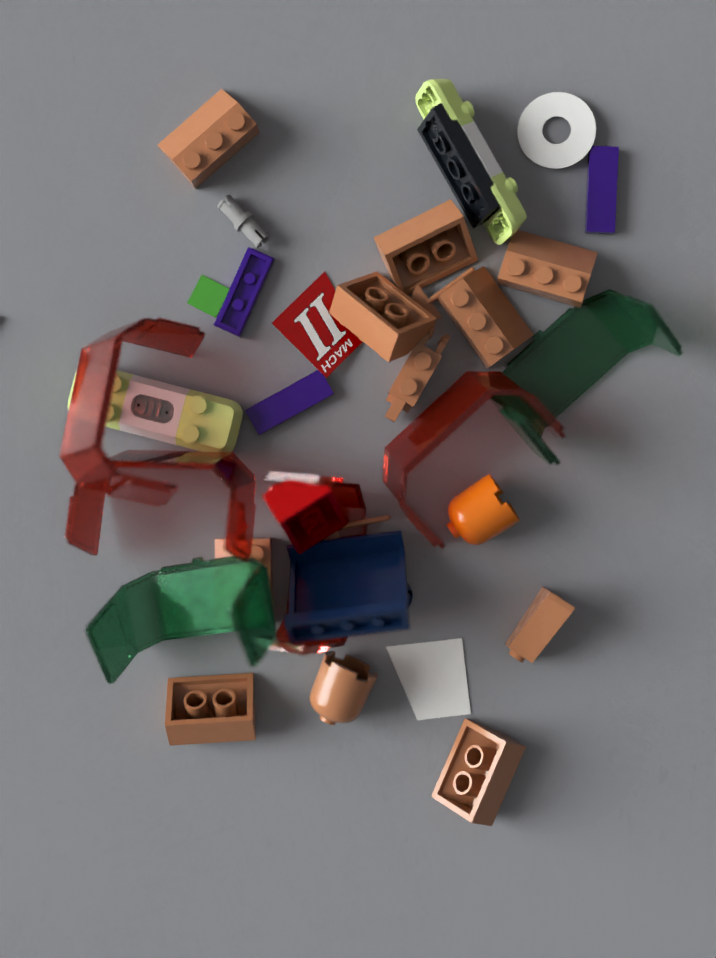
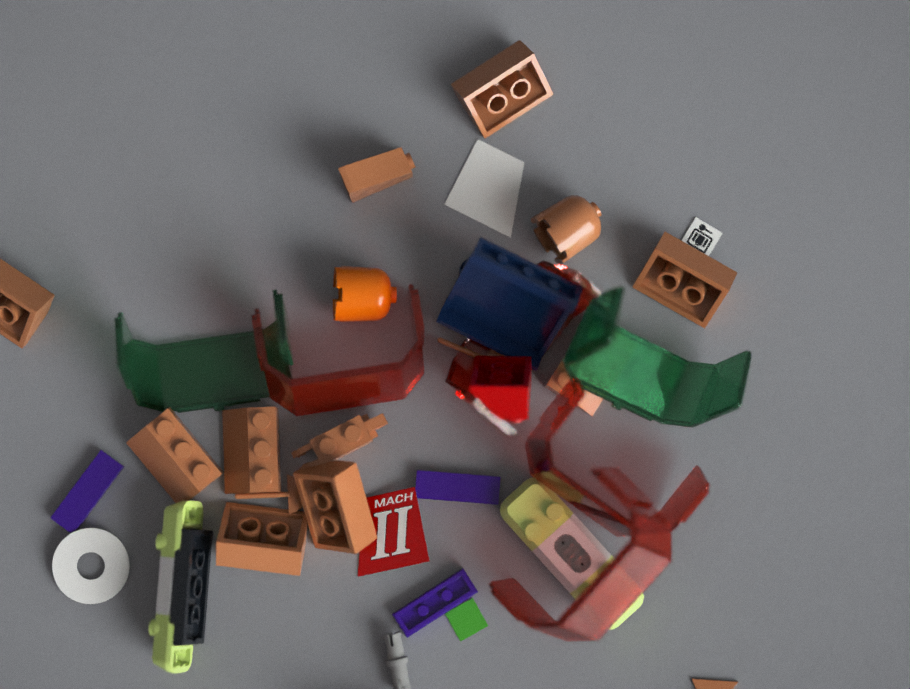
camera: 150 degrees left, 5 degrees down
none -> white sticker [681,217,723,256]

